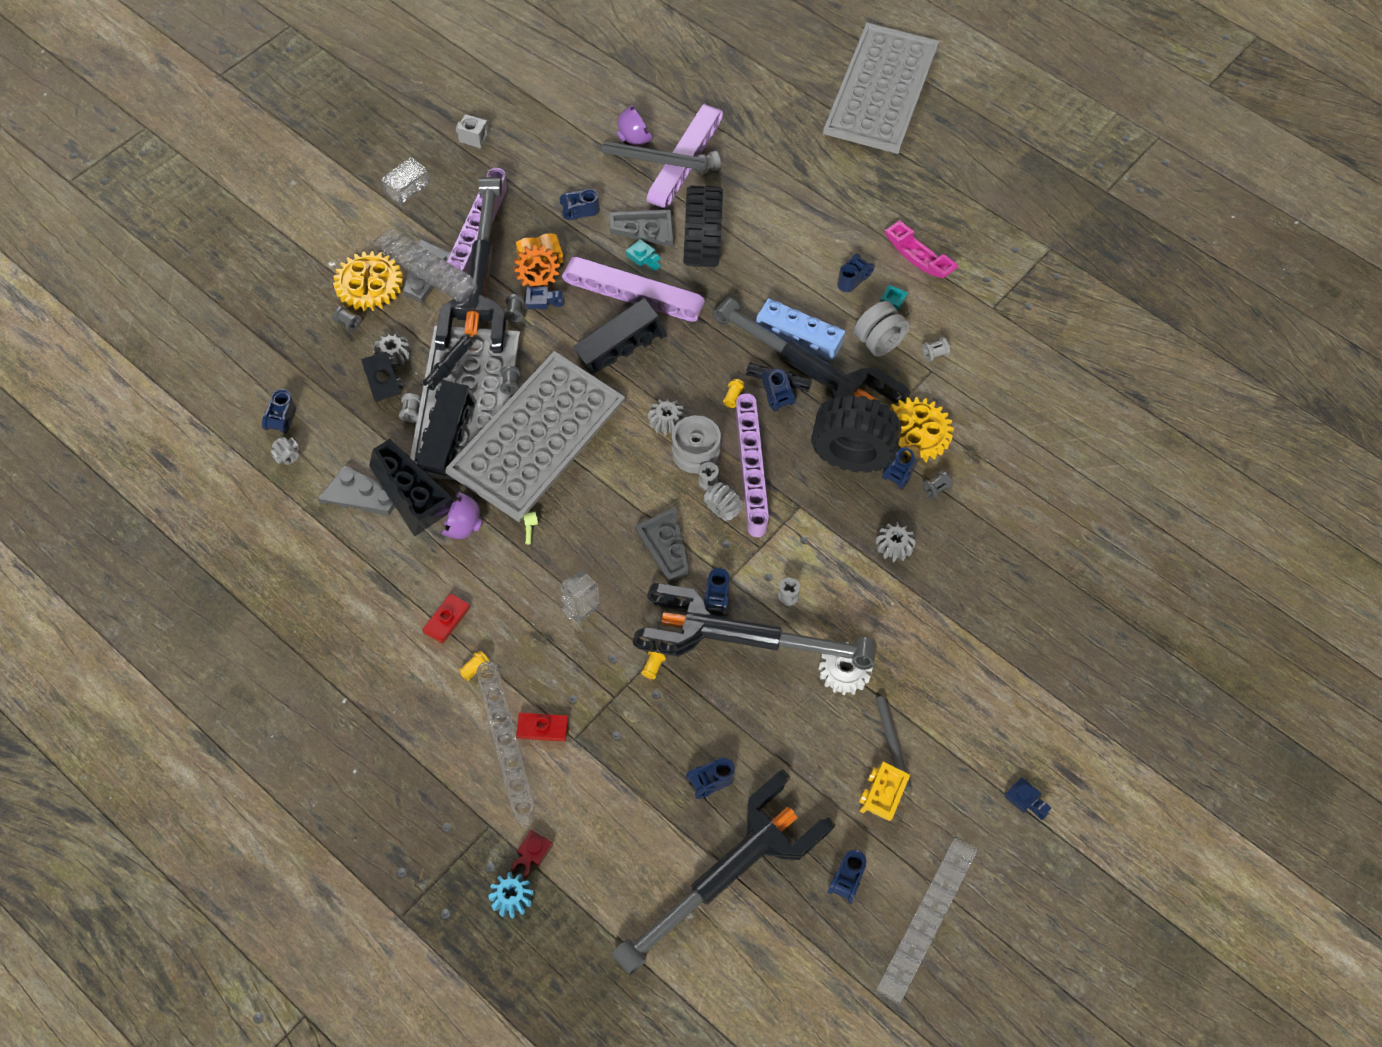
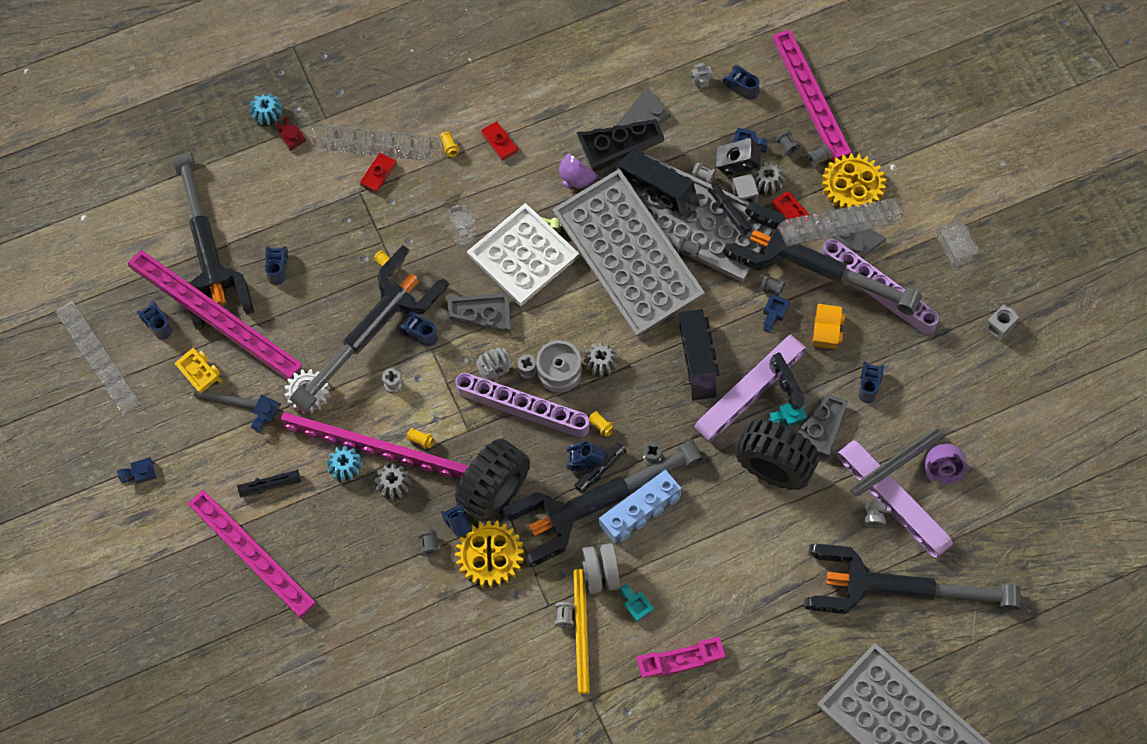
camera: 120 degrees right, 5 degrees up
orange gear [513,243,560,287] -> none
dark blue piece [837,253,875,292] -> none
none -> dark pink plate [128,250,302,380]
none -> dark pink plate [188,490,316,619]
none -> black pin [237,469,301,498]
none -> dark blue plate [251,394,281,433]
none -> dark pink plate [281,412,469,479]
none -> medium azure gear [326,446,362,482]
none -> yellow pin [407,428,435,449]
none -> white plate [467,203,579,306]
none -> yellow axle [574,569,590,695]
none -> dark grey bush [643,442,662,466]
none -> light grey panel [732,174,759,203]
none -> dark blue plate [733,128,768,152]
none -> black hinge [769,352,805,410]
none -> dark pink plate [772,30,851,162]
none -> red plate [772,191,813,232]
none -> dark grey bush [775,130,800,156]
none -> black piece [804,544,1021,614]

